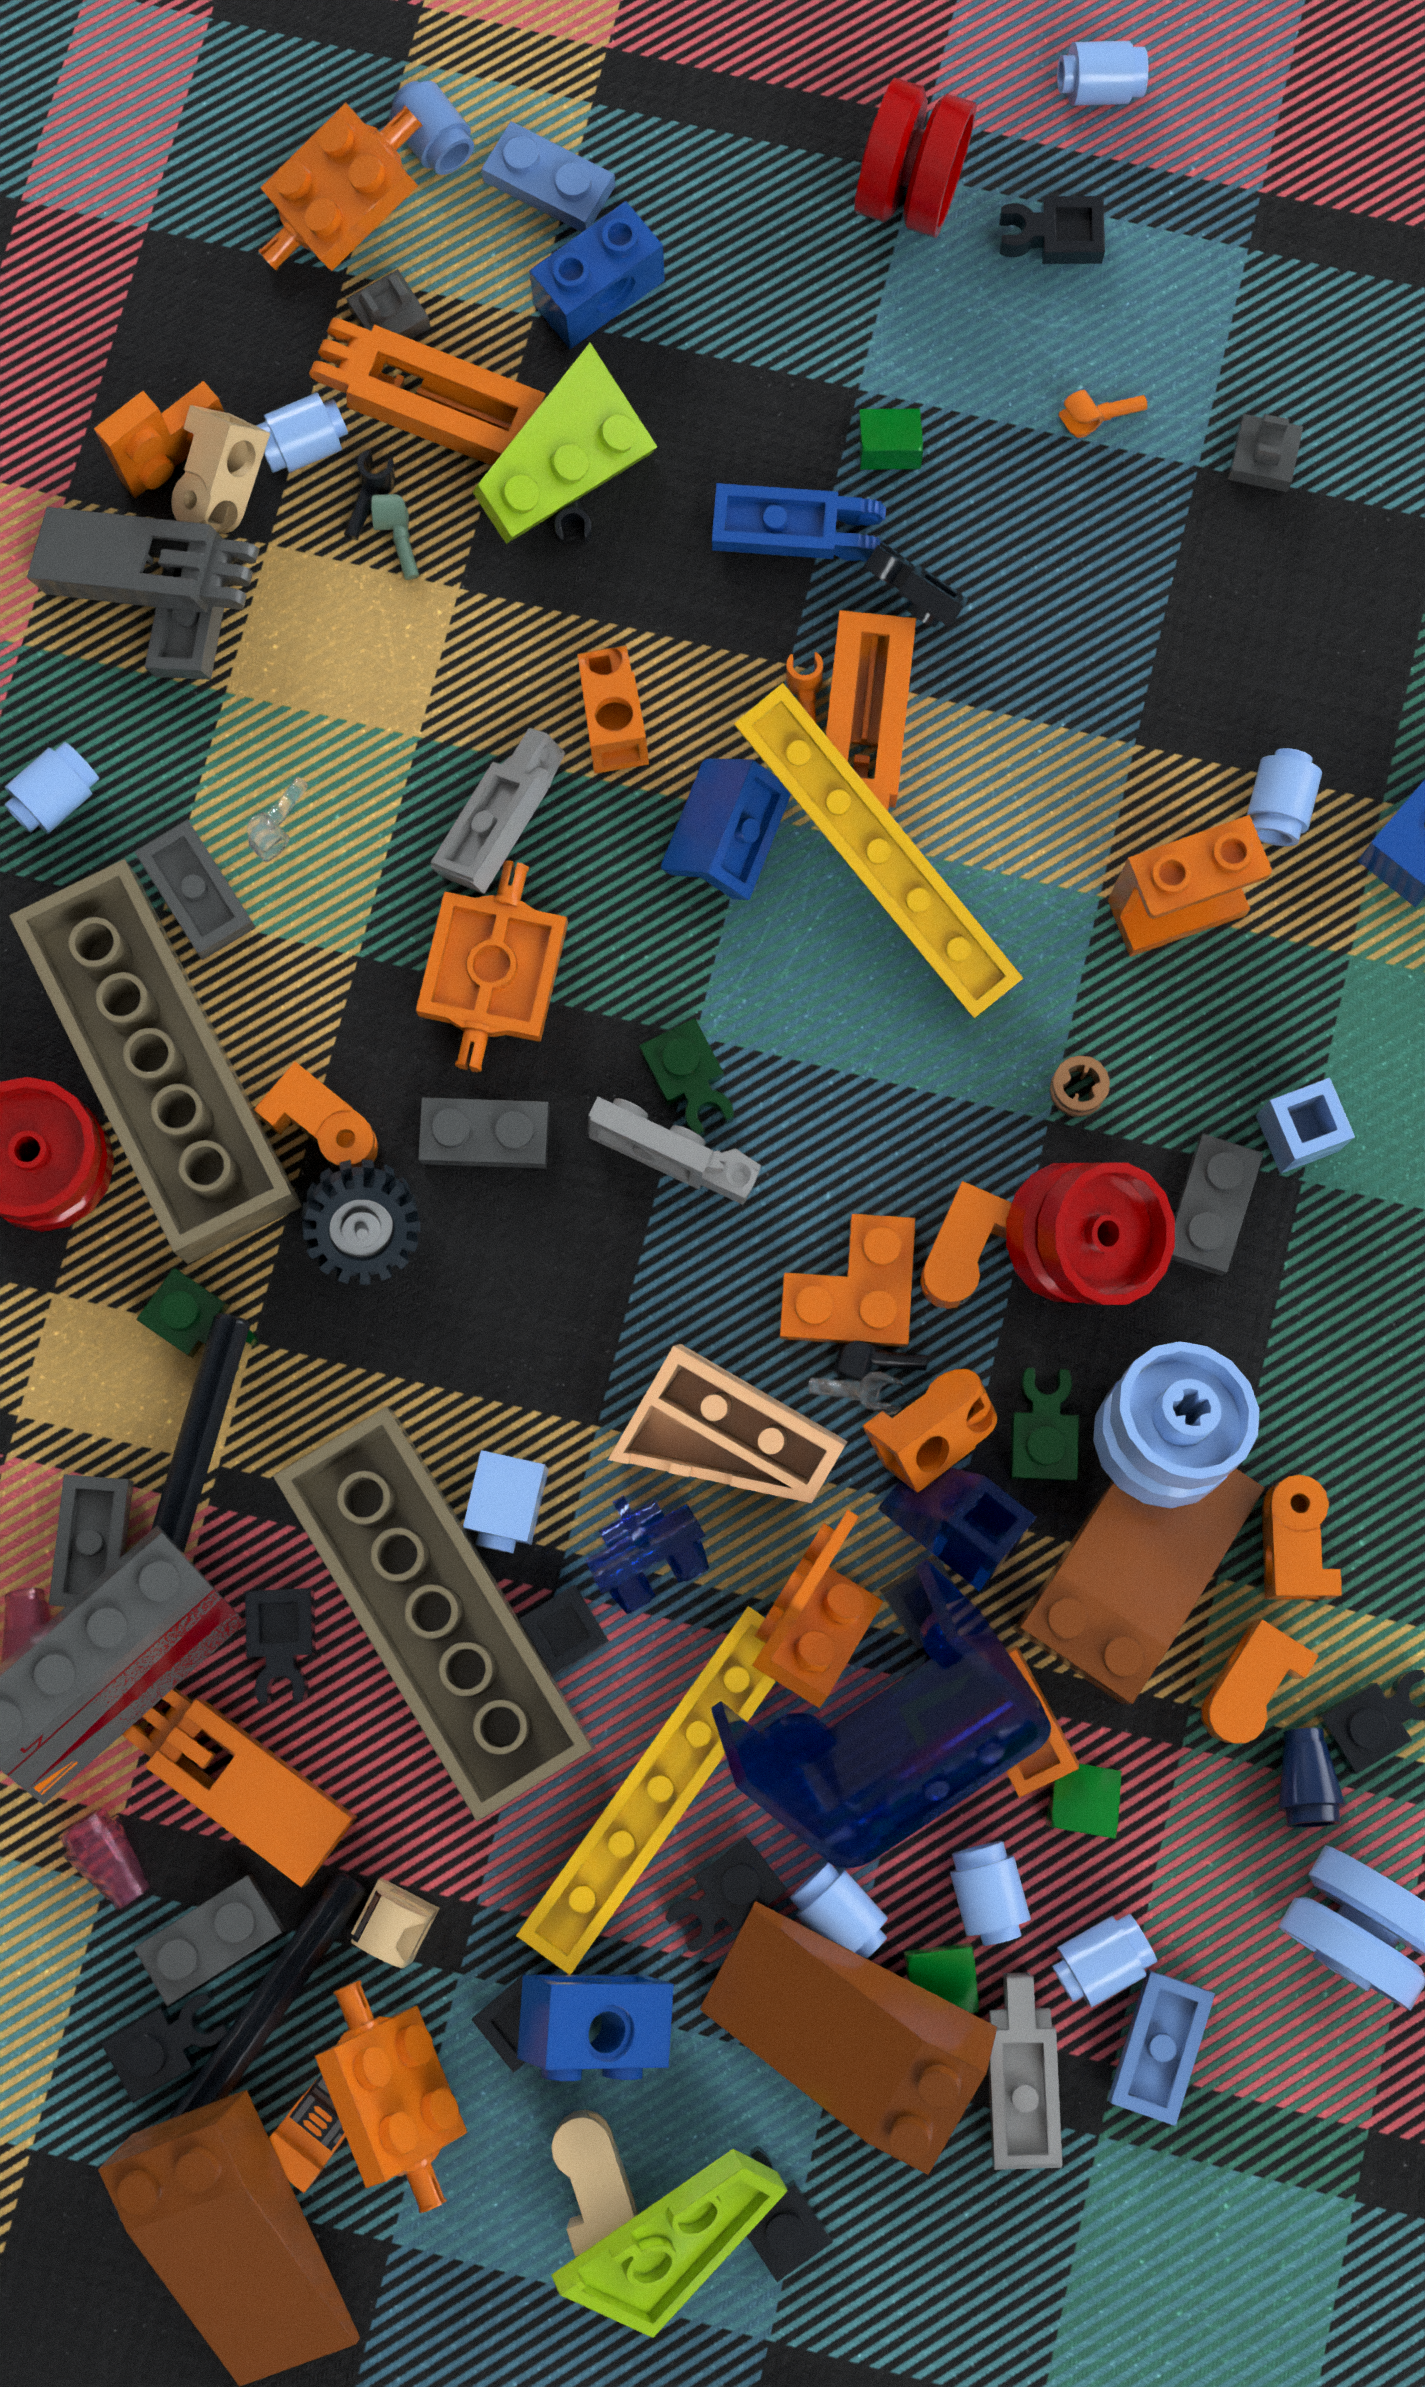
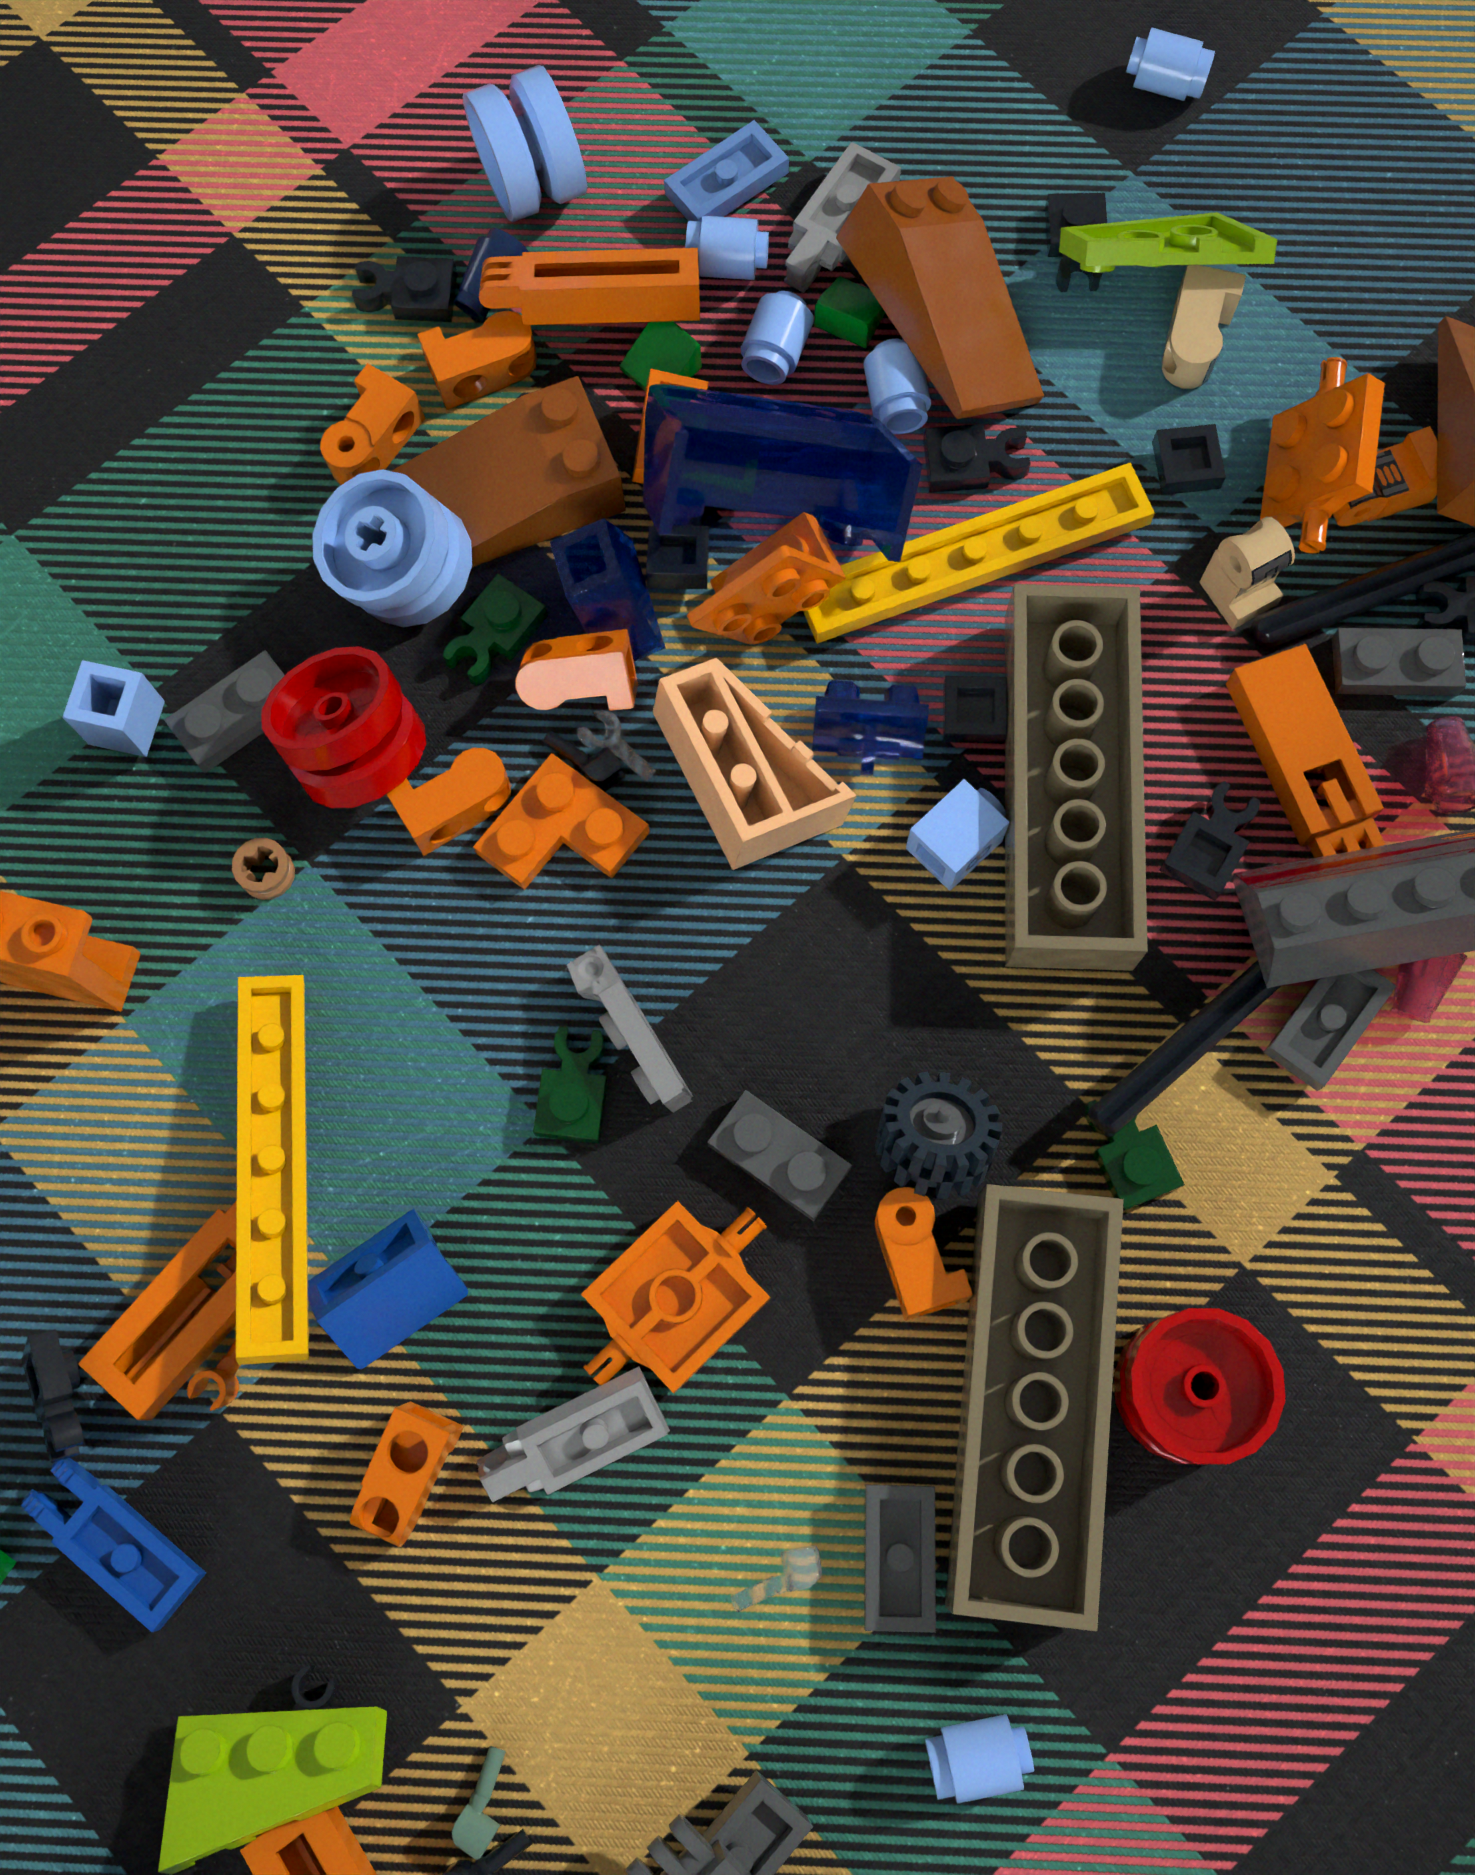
camera: 145 degrees left, 5 degrees down
blue brick [517,1975,674,2081] -> none
none -> orange hinge [479,248,700,325]

